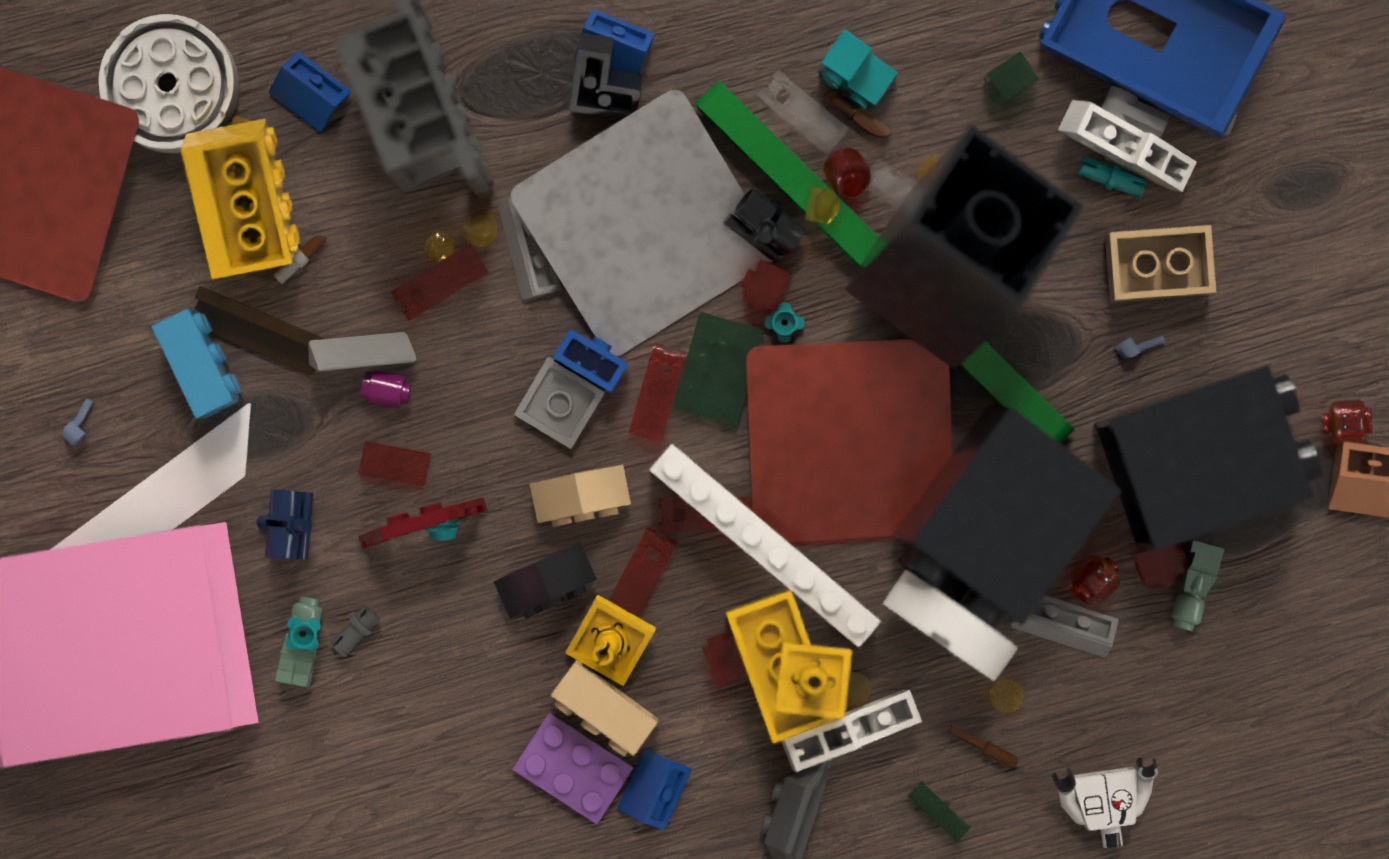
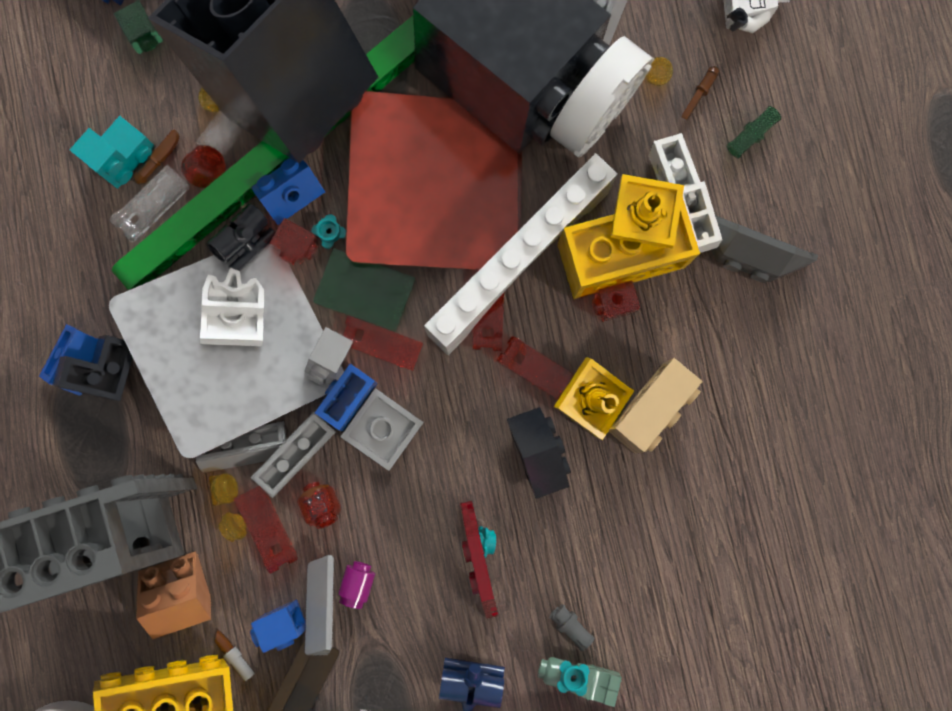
camera: 90 degrees left, 5 degrees down
blue panel [269,51,352,132] -> none
clear red plate [358,441,432,486] -> none
medium lavender plate [512,712,634,824] -> none
tan brick [530,465,631,527] -> none
blue panel [618,748,692,830] -> none
clear yellow plate [805,187,840,223] -> none
none -> nougat slope [136,551,211,640]
none -> white plate [200,268,264,346]
none -> blue brick [250,599,306,653]
none -> blue brick [251,158,325,225]
none -> light grey slope [251,412,336,498]
none -> clear red head [297,482,342,529]
none -> light grey brick [304,327,353,385]

